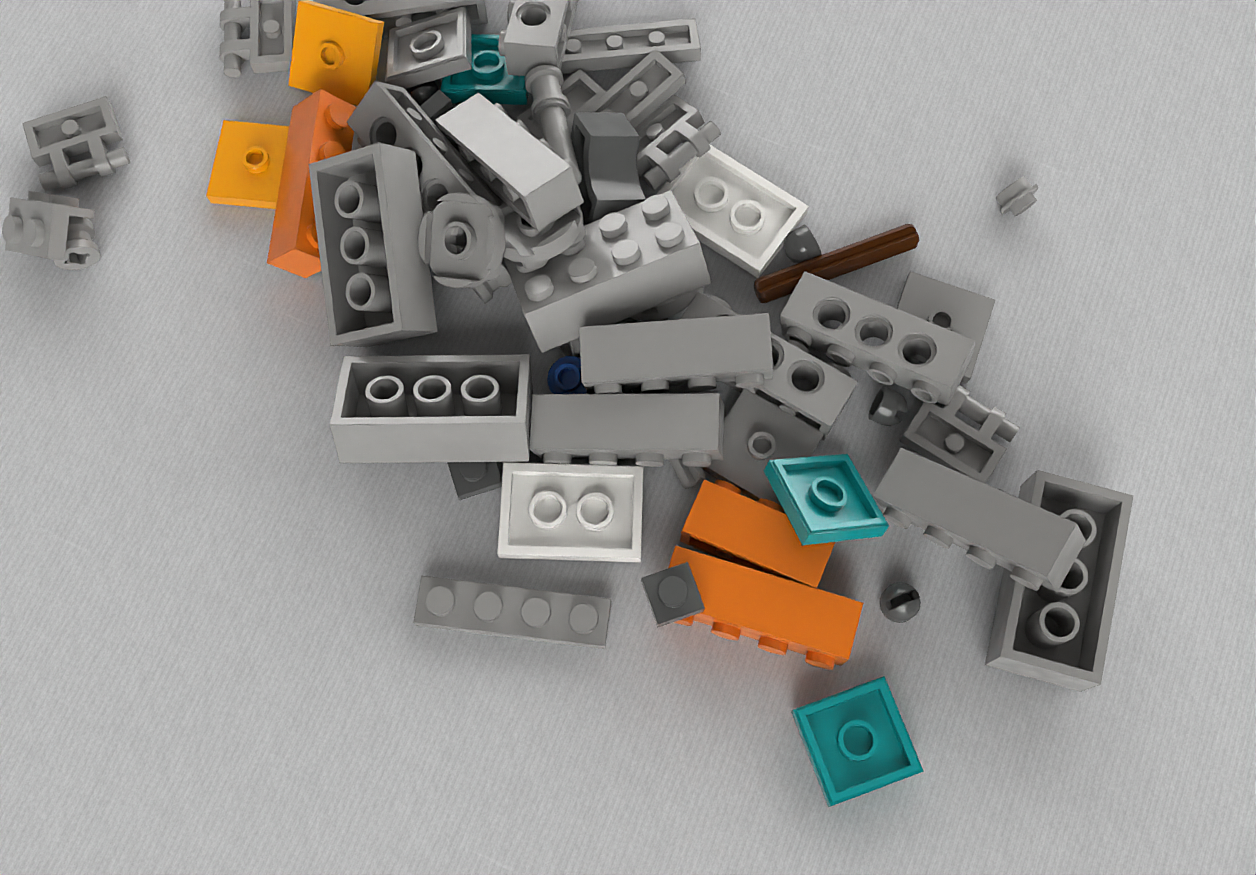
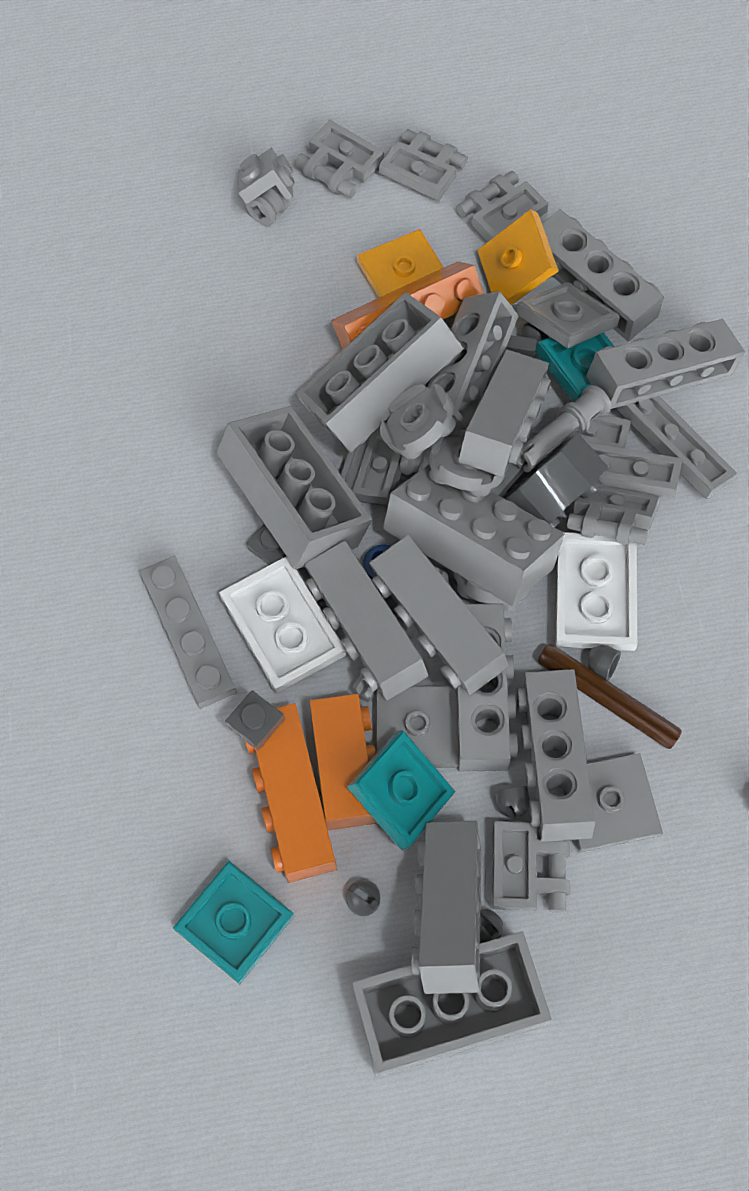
camera: 60 degrees right, 5 degrees down
none -> light grey plate [341,429,402,505]
none -> light grey plate [379,129,468,201]

